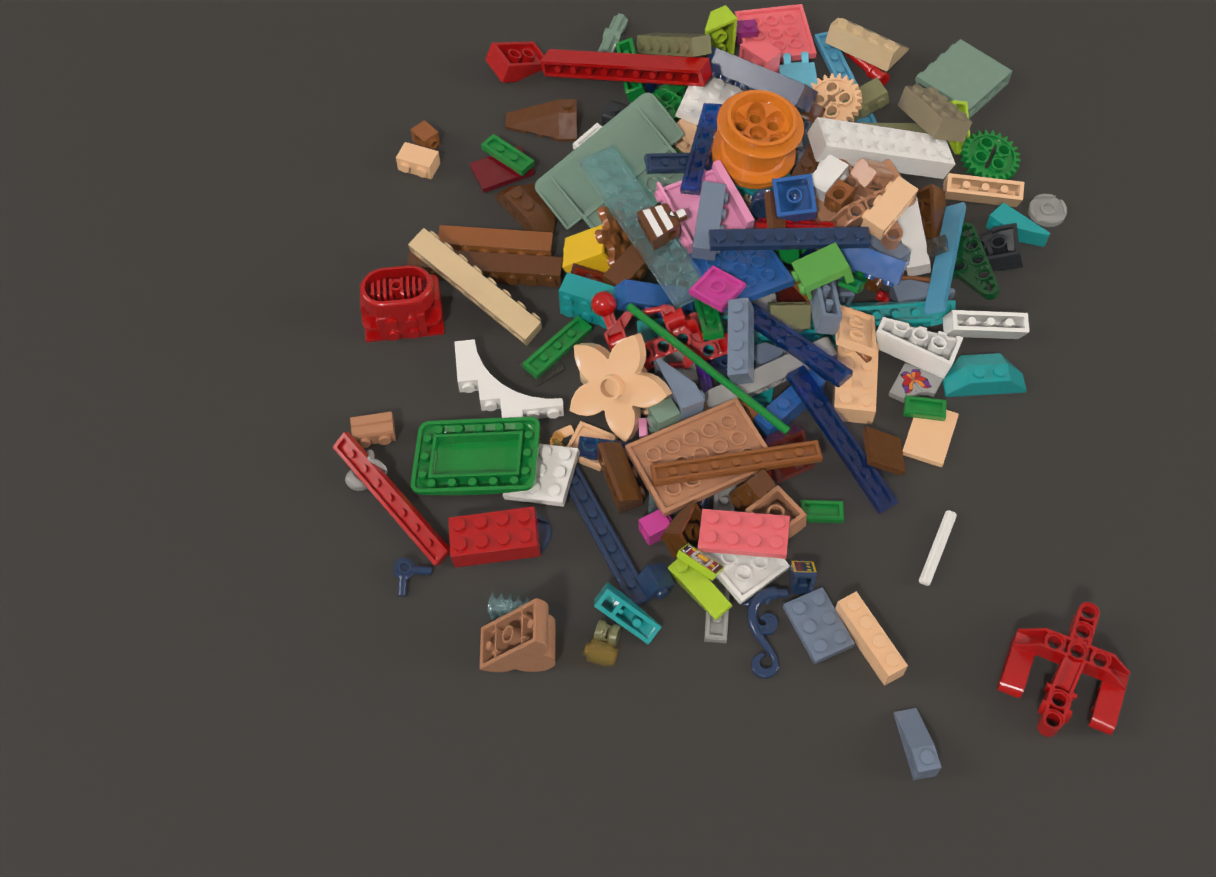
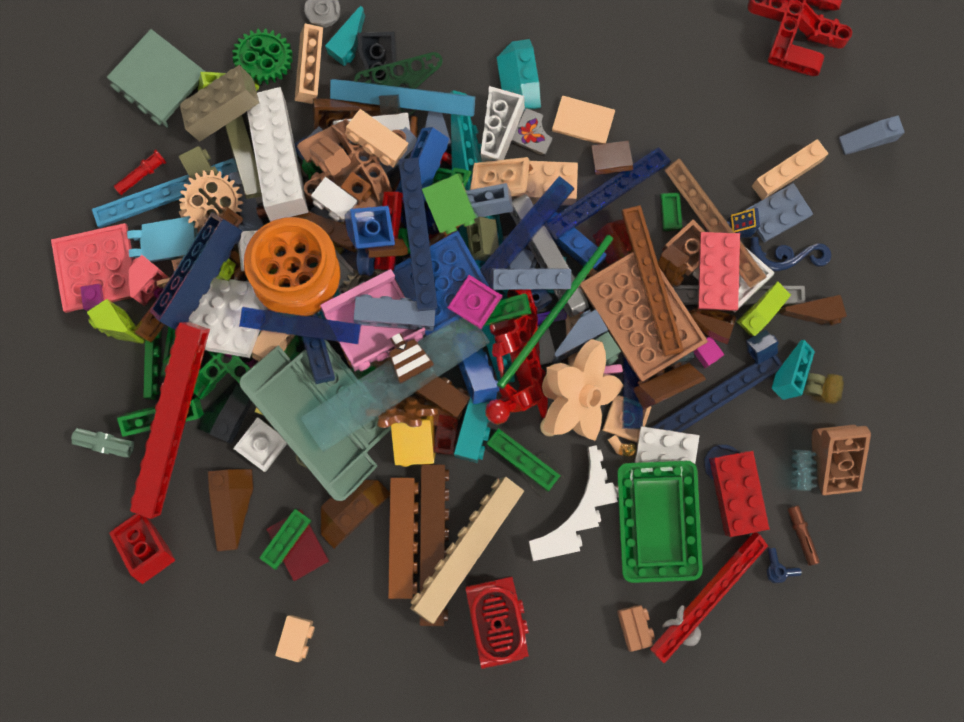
camera: 95 degrees left, 20 degrees up
dark orange brick [410,120,440,150] -> none
olive brick [637,32,712,57] -> none
tile [676,543,725,580] -> none
tan slope [825,18,909,71] -> none
green tile [903,395,947,421] -> none
white axle [919,510,957,586] -> none
white brick [943,310,1029,339] -> none
none -> medium nougat tile [664,159,767,288]
none -> reddish brown slope [780,295,847,326]
none -> copper pin [787,505,820,566]

